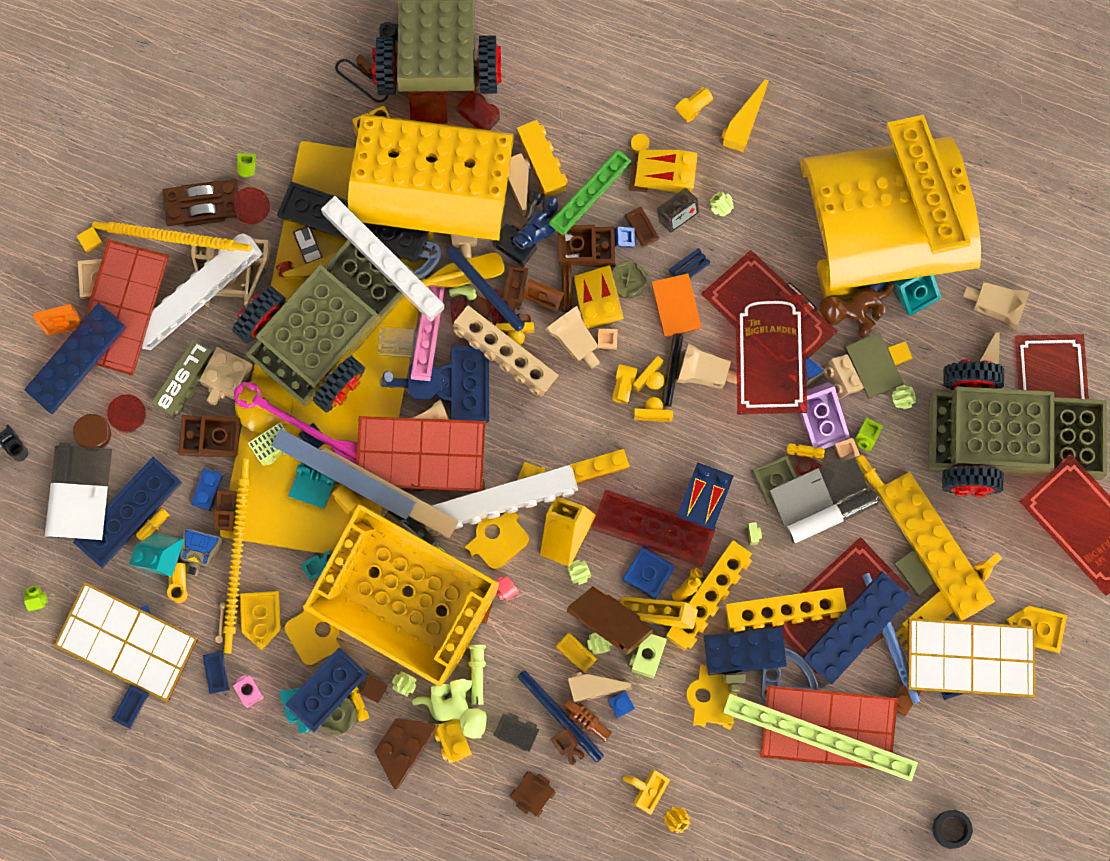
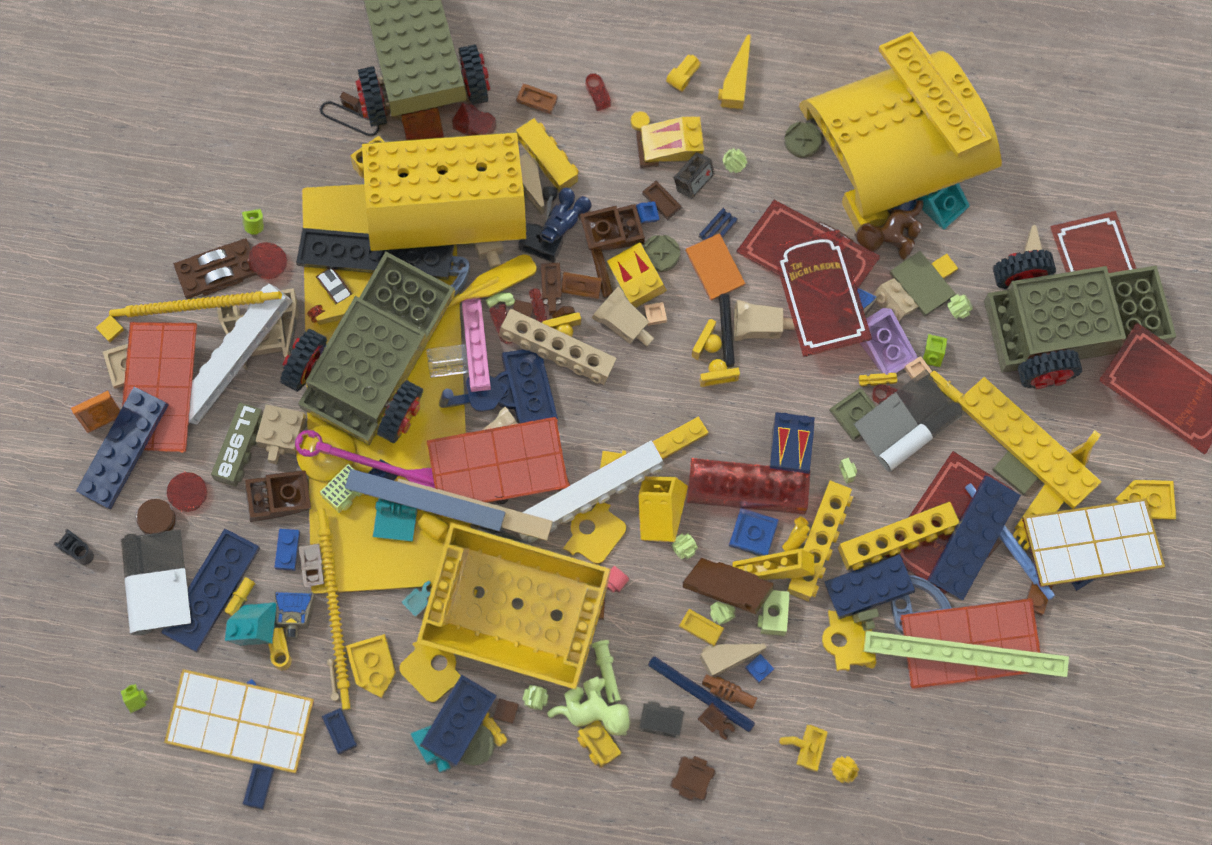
camera: 15 degrees left, 5 degrees down
bright pink brick [233,675,264,708] -> none
white brick [321,196,444,322] -> none
reddish brown wing [375,718,439,789] -> none
black piece [379,22,398,40] -> none
dark blue axle [446,245,525,332] -> none
bright green tile [549,150,632,236] -> none
yellow piece [612,364,638,404] -> none
black tyre [932,810,973,849] -> none
tan piece [963,282,1029,330] -> none
none -> dark orange plate [516,83,558,114]
none -> clear red piece [585,73,611,111]
none -> olive tile [784,122,822,158]

